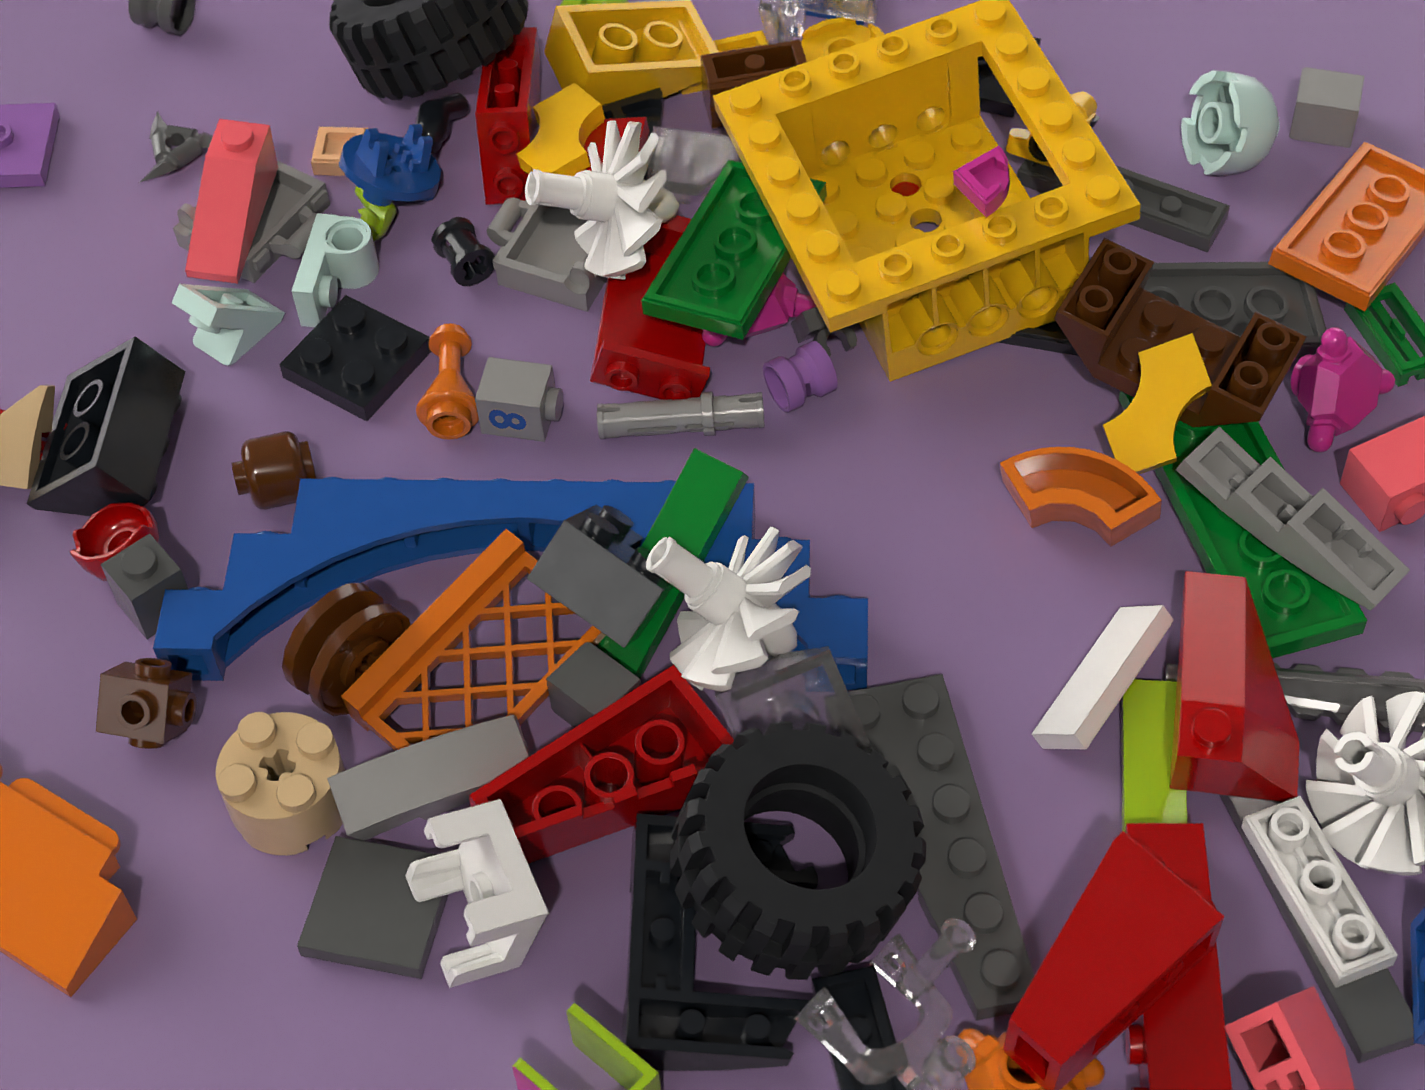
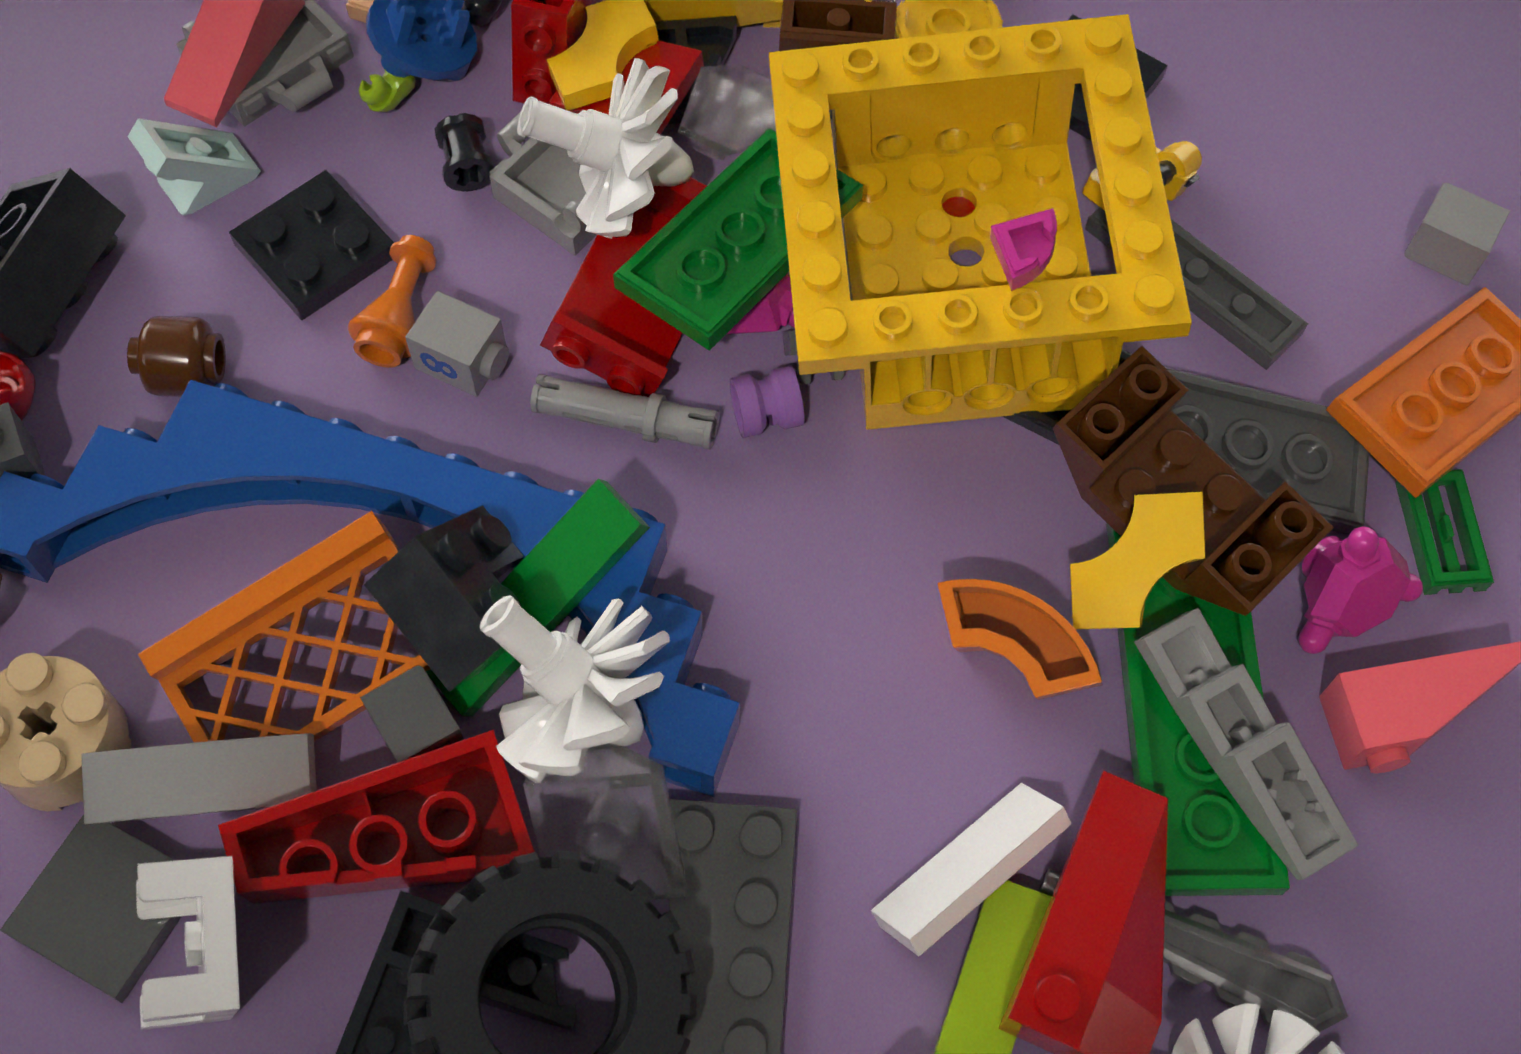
camera: 10 degrees right, 10 degrees up
reddish brown wheel [282,583,411,716] -> none
light aqua plate [291,213,379,327] -> none
light aqua cylinder [1181,70,1280,176] -> none

